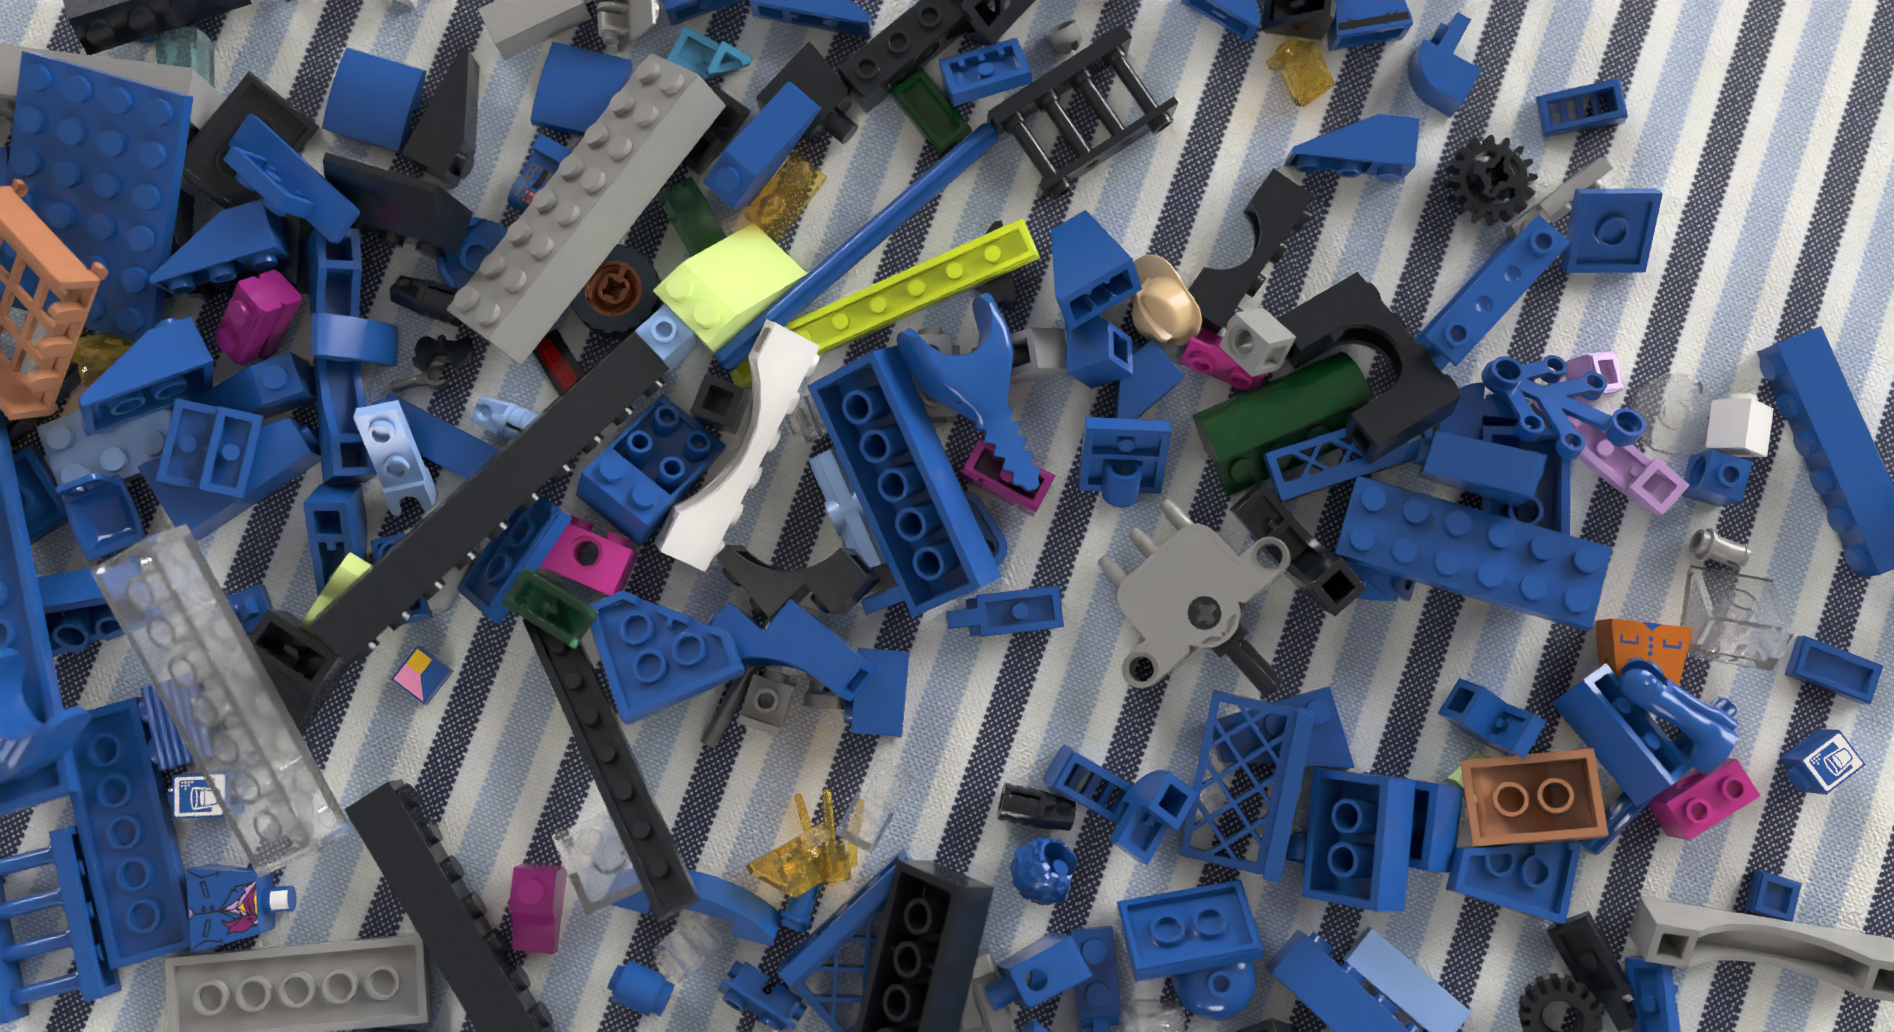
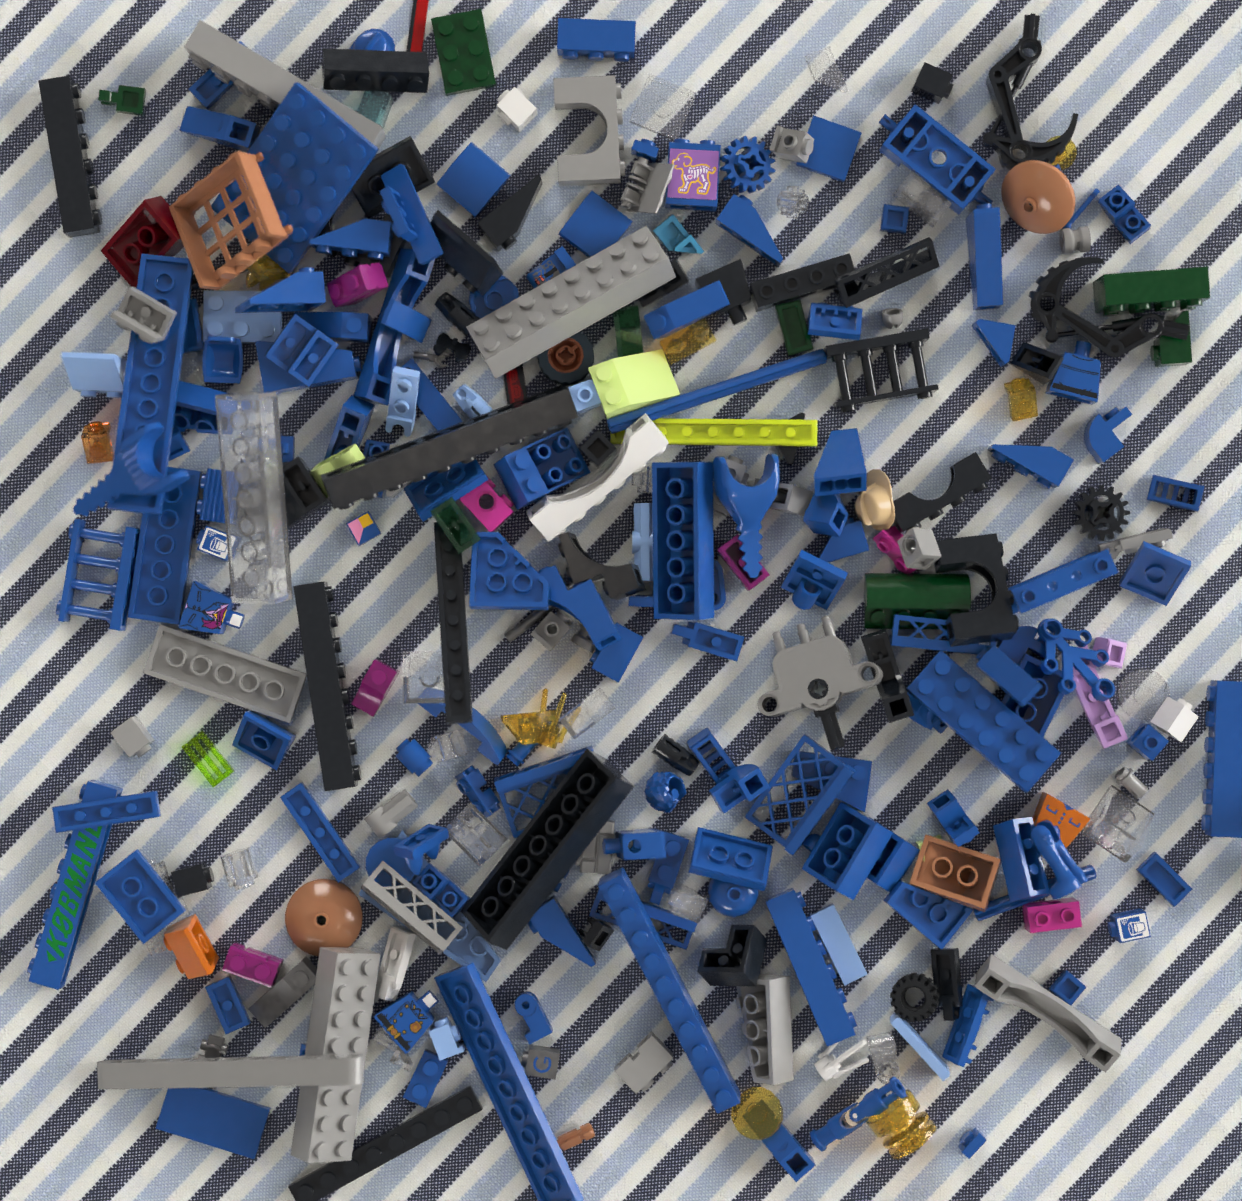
camera: 25 degrees right, 5 degrees up
none -> blue tile [169,427,190,461]

